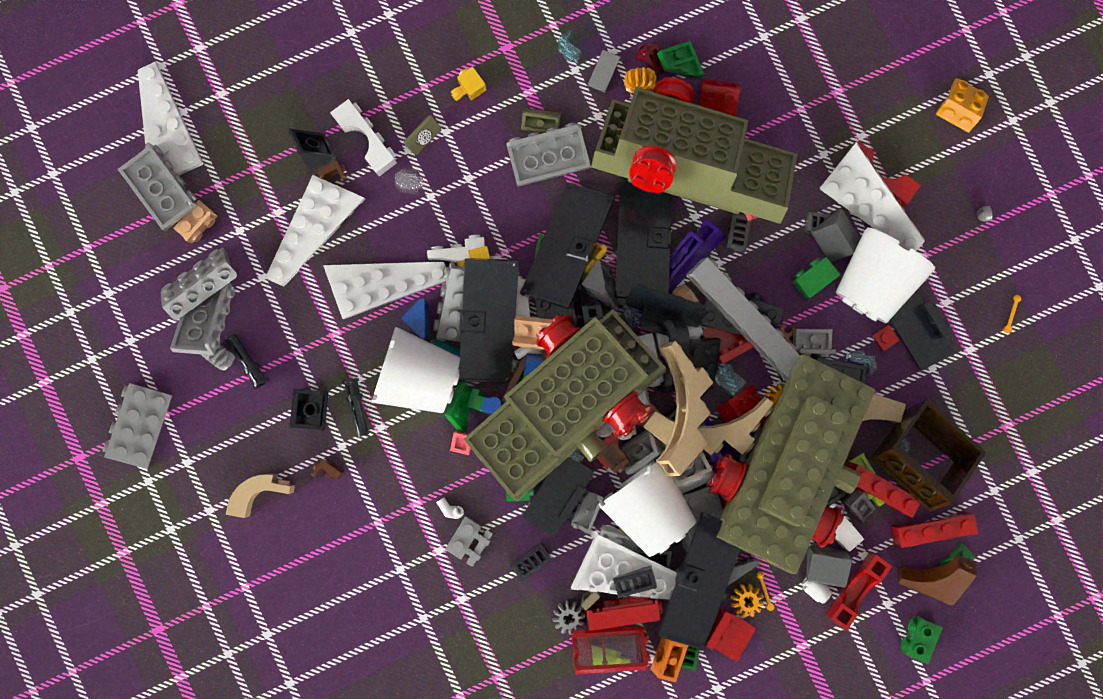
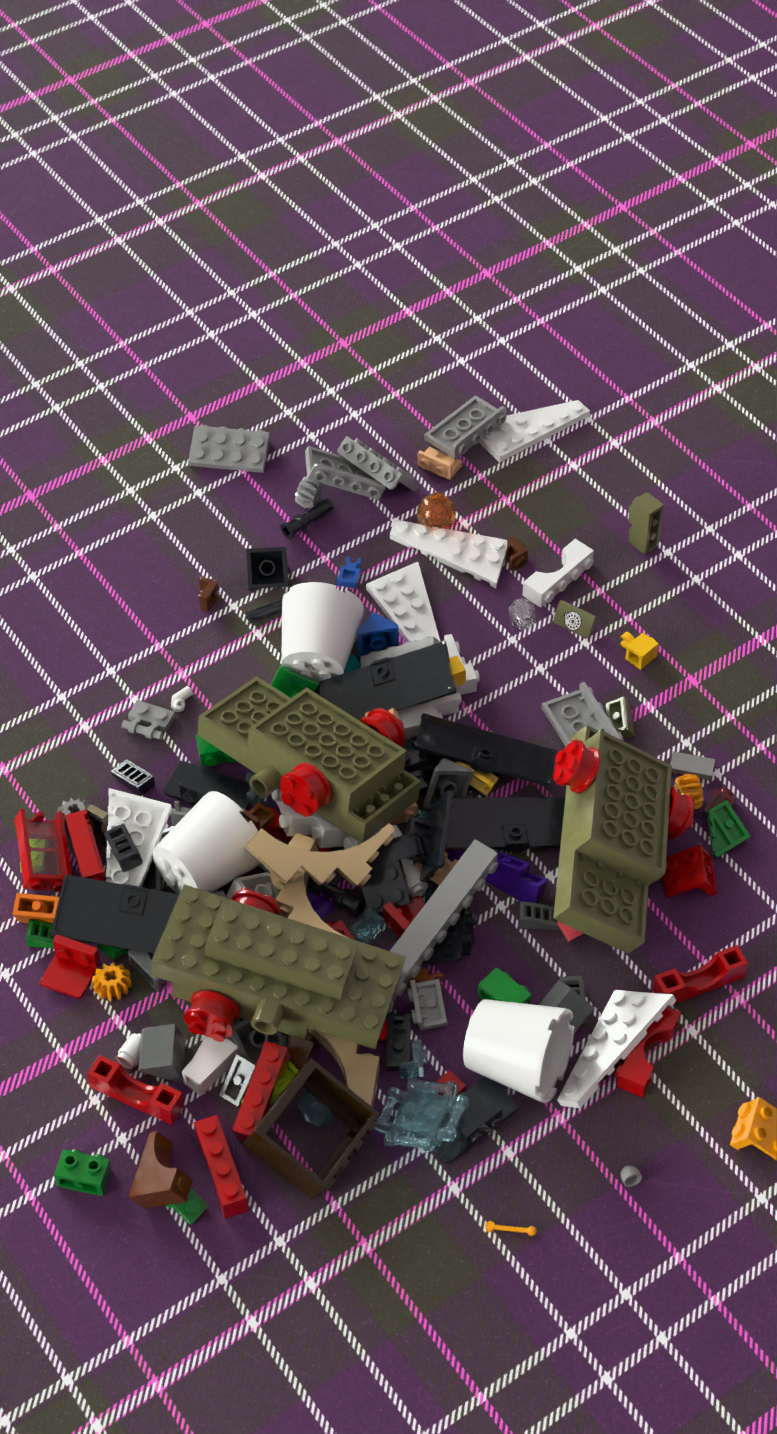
camera: 80 degrees right, 35 degrees down
tan arch [226,474,295,518] -> none
black slope [288,128,336,173] -> none
clear light blue bracket [558,31,582,63] -> none
light orange hinge [756,572,774,611] -> none
none -> blue plate [337,556,361,588]
none -> clear light blue brick [374,1077,469,1152]
none -> clear orange cylinder [417,492,456,528]
none -> olive piece [628,492,664,555]
none -> red arch [653,945,748,1007]

